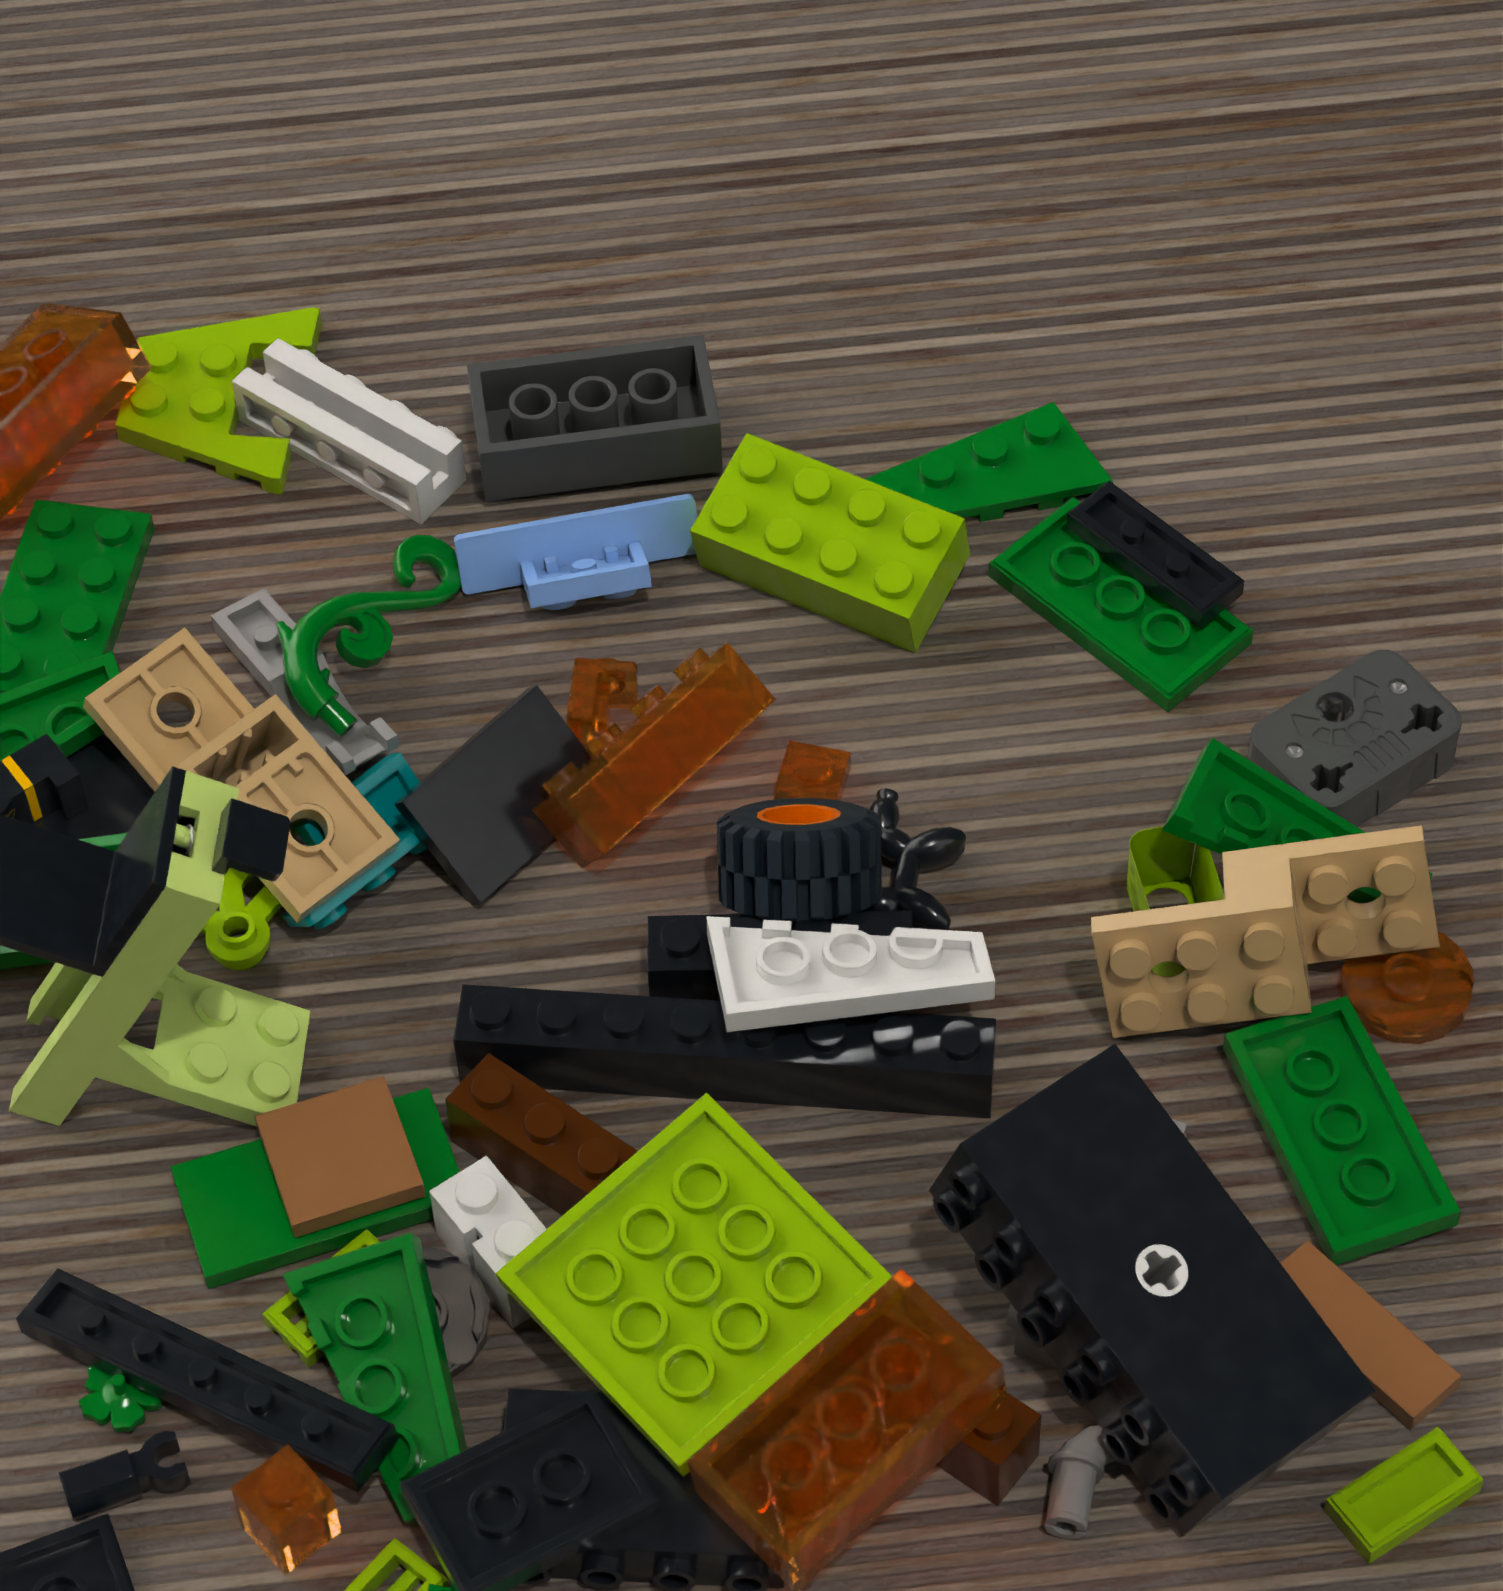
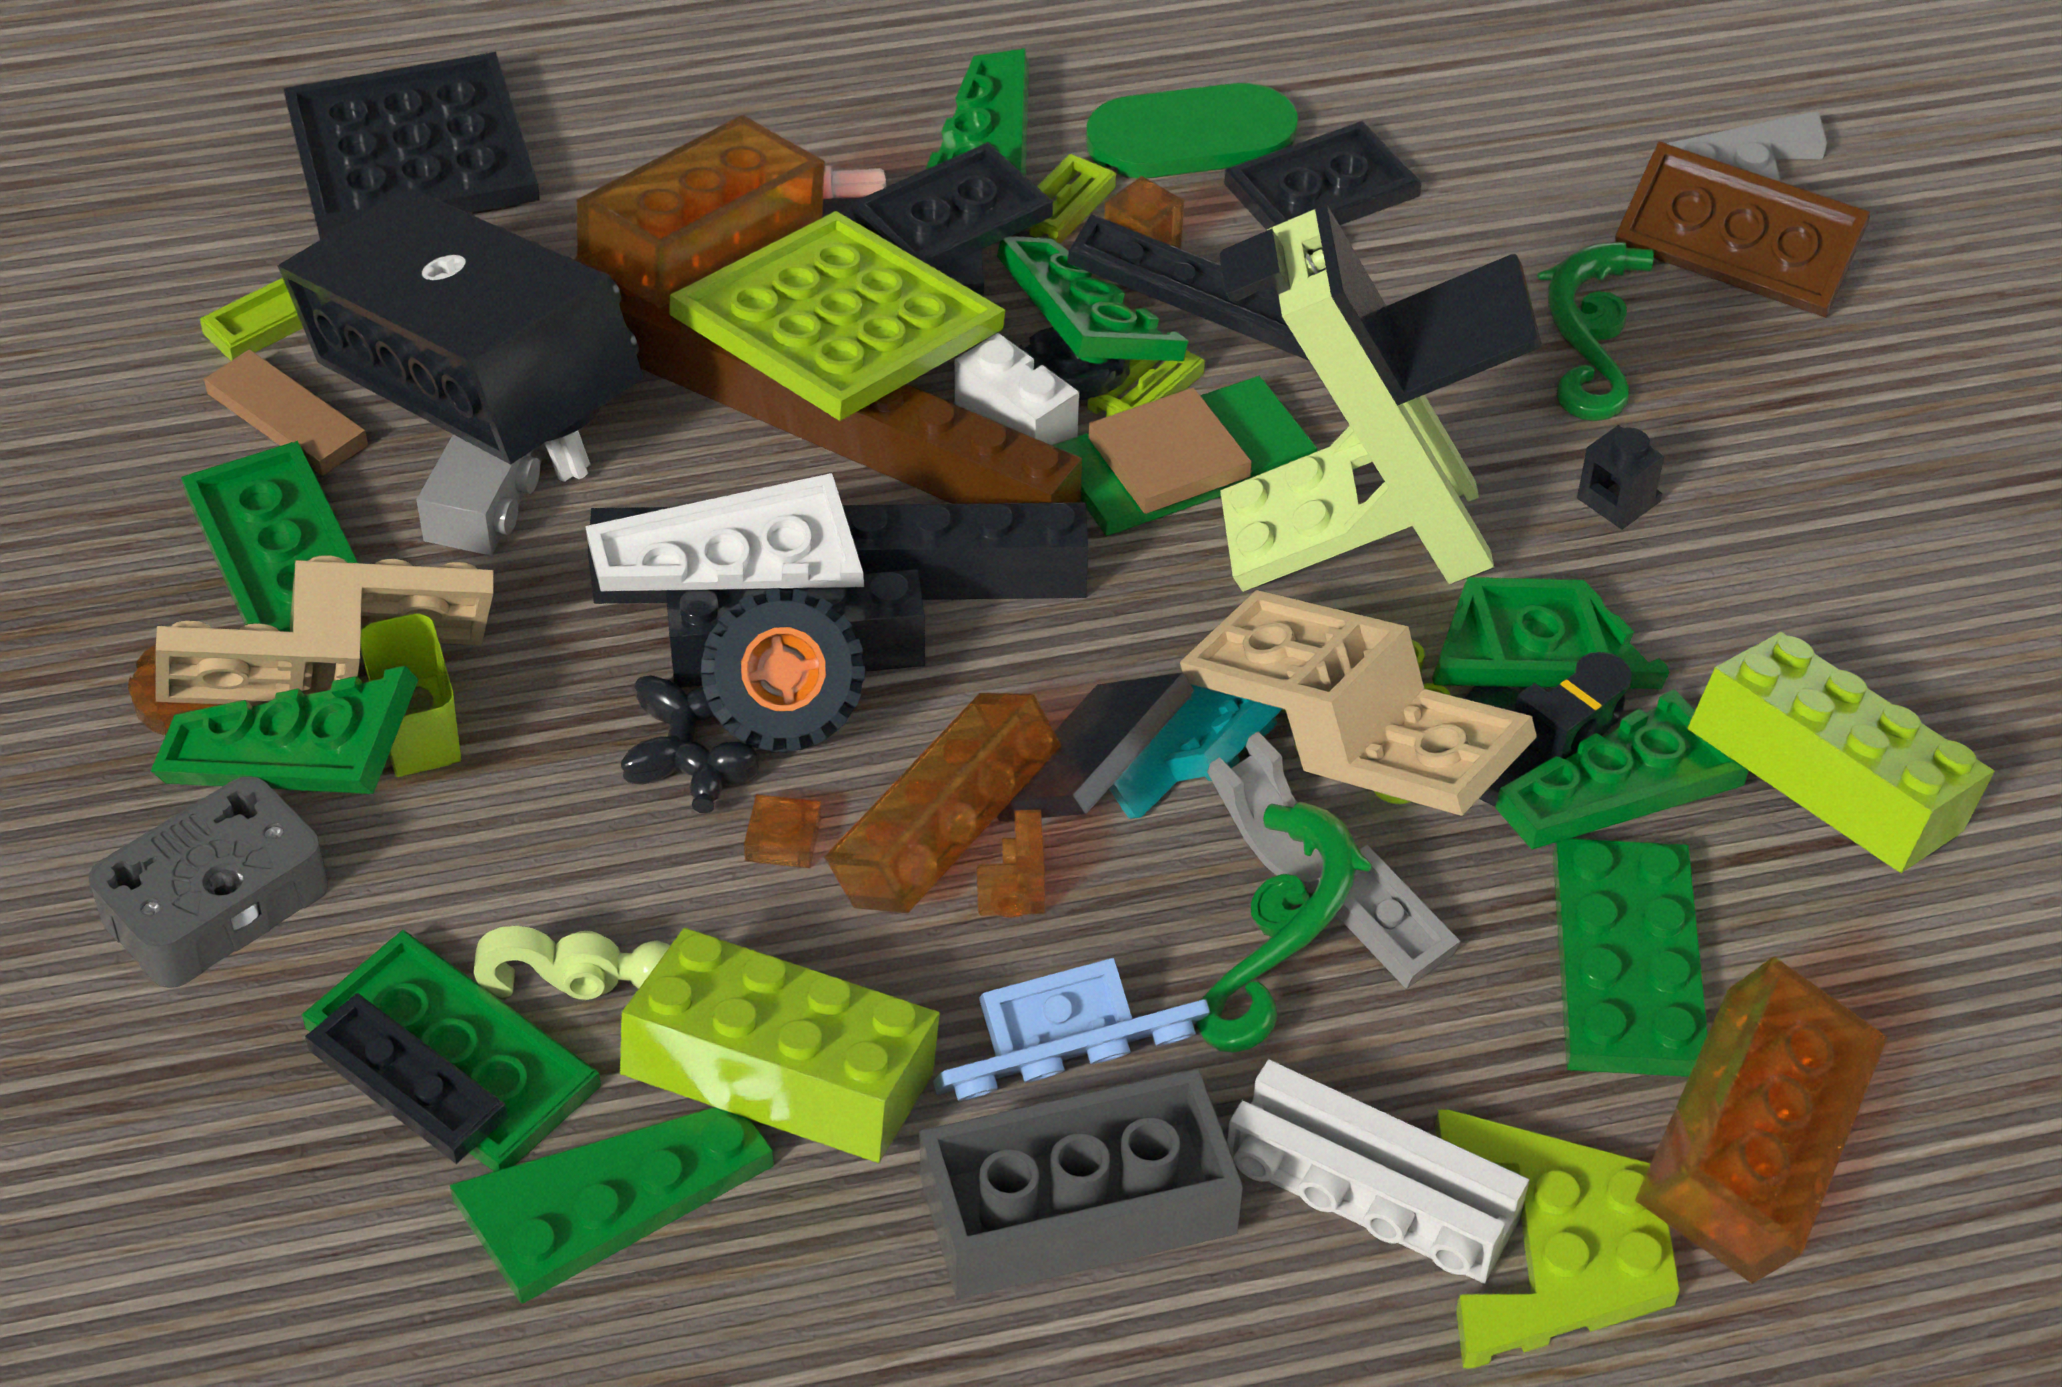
camera: 170 degrees right, 5 degrees down
none -> yellowish green piece [474,926,670,1000]

